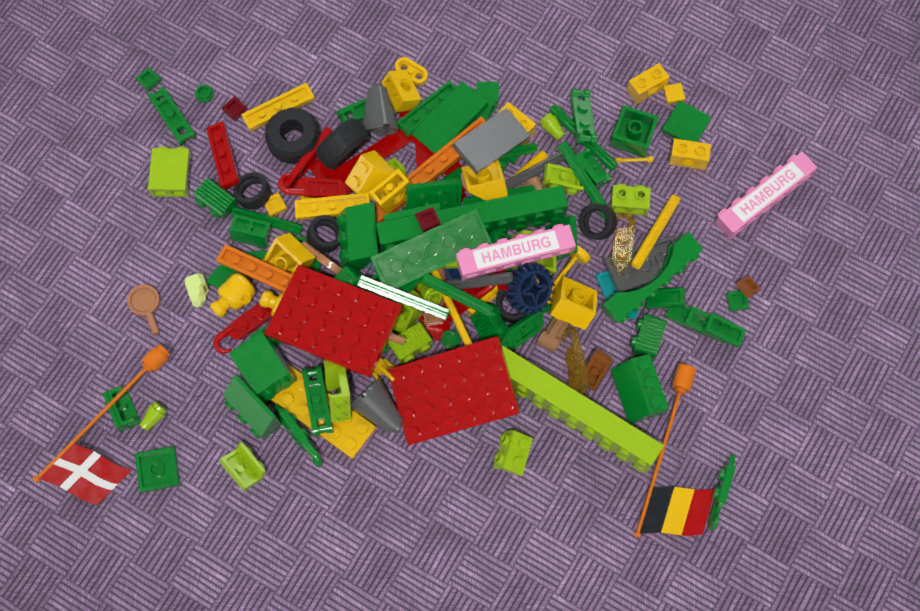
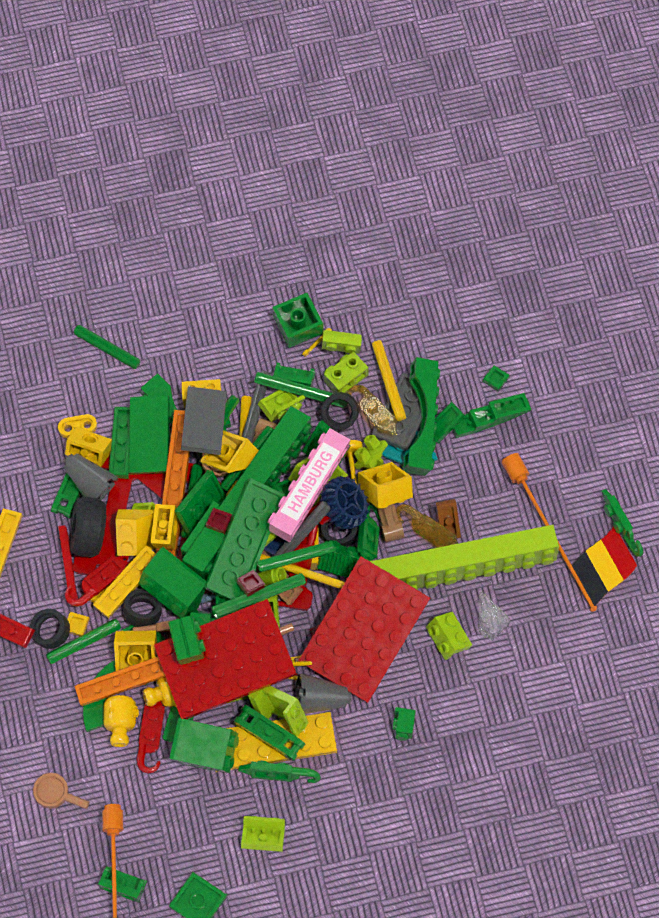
camera: 45 degrees left, 5 degrees down
lime cone [139,401,167,431] -> none
yellowish green rock [184,274,209,308] -> none
green brick [193,178,238,220] -> none
green slope [222,375,282,441] -> none
green hinge [229,214,271,249] -> none
black tyre [265,107,321,164] -> none
lime brick [388,322,433,365] -> none
green plate [441,330,460,349] -> none
lime cone [540,113,565,141] -> none
green axle [549,104,618,171] -> none
green plate [570,88,597,145] -> none
green slope [610,354,669,424] -> none
yellow brick [627,63,669,104] -> none
green brick [630,314,667,360] -> none
green tile [661,100,712,142] -> none
yellow tile [663,83,685,105] -> none
yellow brick [669,138,711,170] -> none
bright pink brick [715,151,818,239] -> none
dark orange tile [736,275,761,299] -> none
none -> green axle [74,325,141,369]
none -> green brick [168,616,206,665]
none -> dark red tile [237,570,265,596]
none -> lime bracket [321,330,362,354]
none -> lime hips [354,435,388,469]
none -> green brick [392,707,416,741]
none -> clear slope [478,591,510,641]

